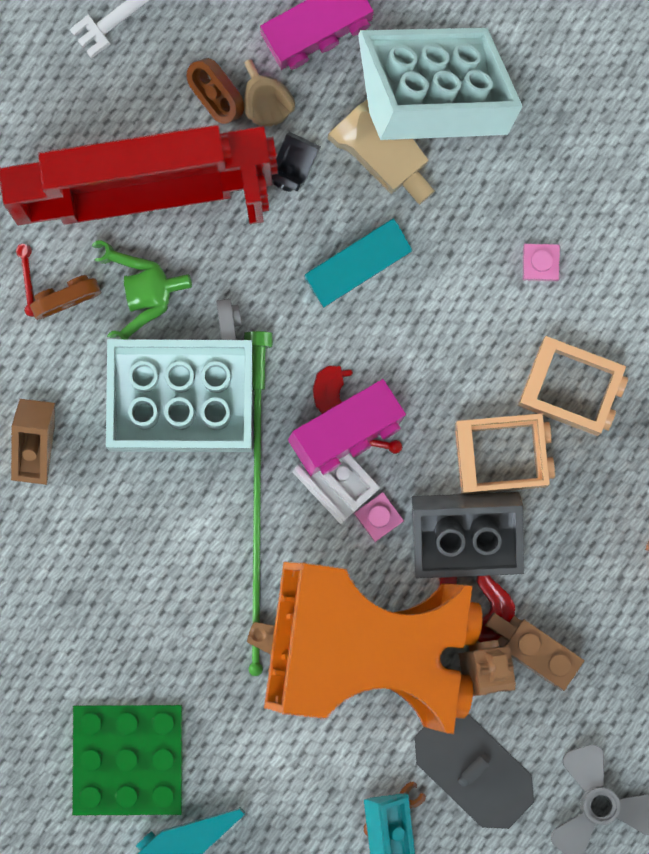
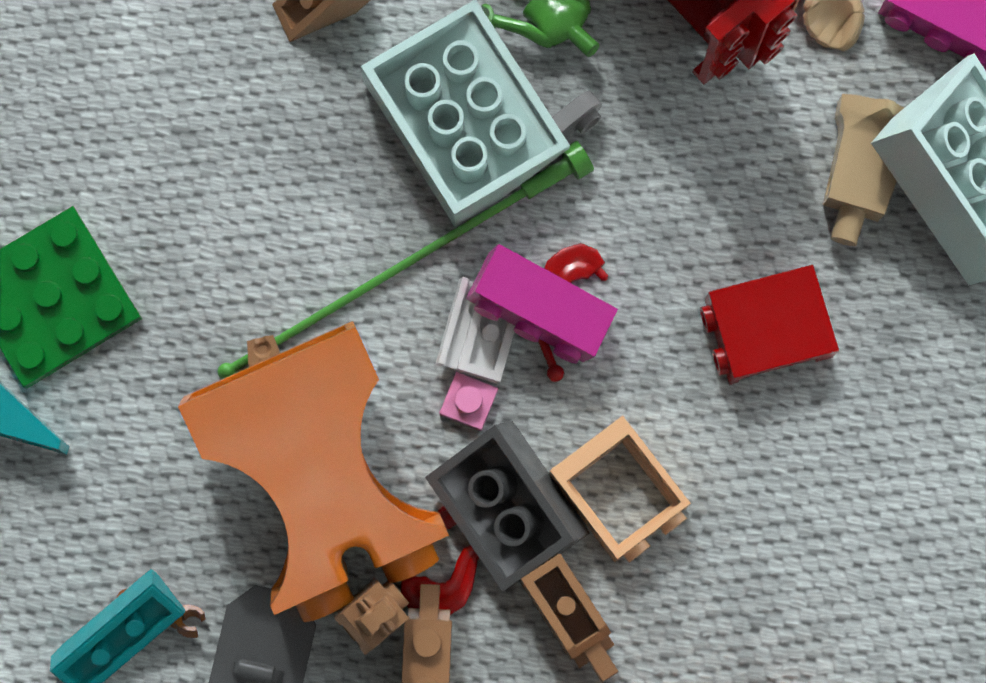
camera: 60 degrees right, 5 degrees down
black bracket [271,132,321,192] -> none
teal slope [304,218,413,308] -> none
light nougat window [518,336,628,436] -> none
bright pink plate [523,244,560,281] -> none
none -> medium nougat hinge [520,554,619,683]
none -> red panel [700,264,839,385]

